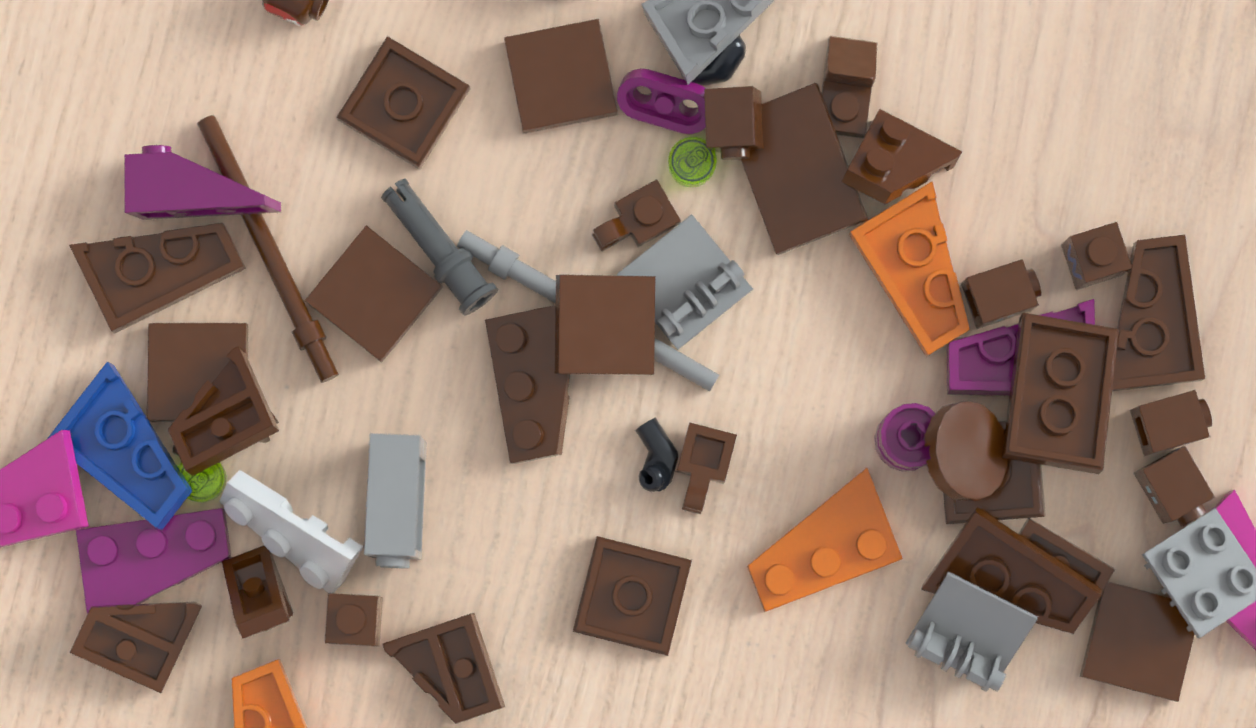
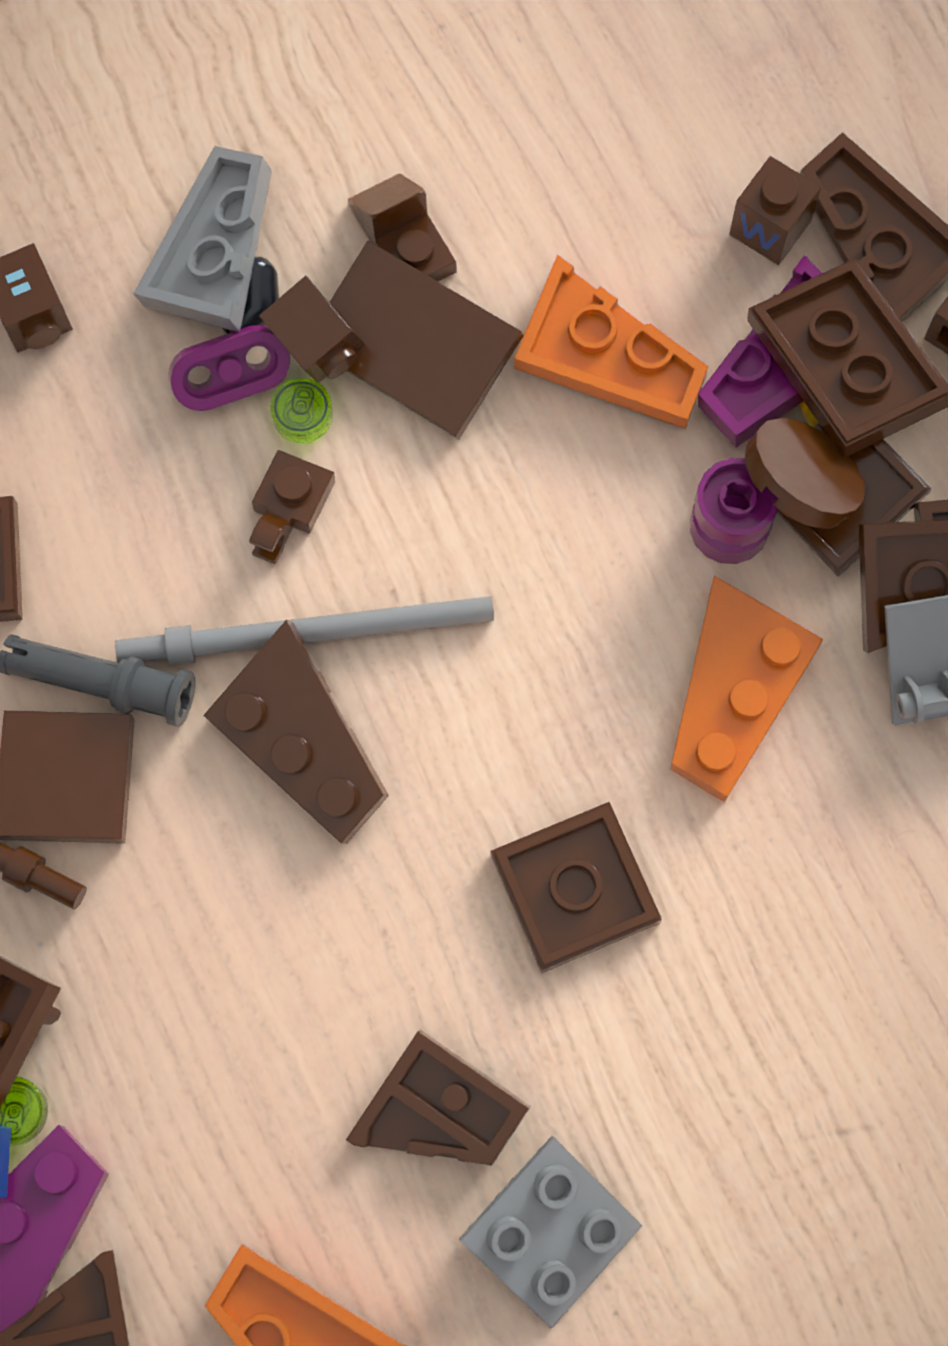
camera: 30 degrees left, 10 degrees down
white wing [219,470,363,593] -> none
reddish brown slope [222,545,293,639] -> none
reddish brown brick [325,593,383,646] -> none
light grey window [364,433,427,568] -> none
reddish brown tile [504,19,618,134] -> none
reddish brown tile [555,275,656,375] -> none
light grey hinge [617,214,753,350] -> none
black arm [635,417,679,492] -> none
reddish brown plate [677,422,737,515] -> none
reddish brown wing [841,109,962,205] -> none
reddish brown brick [961,259,1042,329] -> none

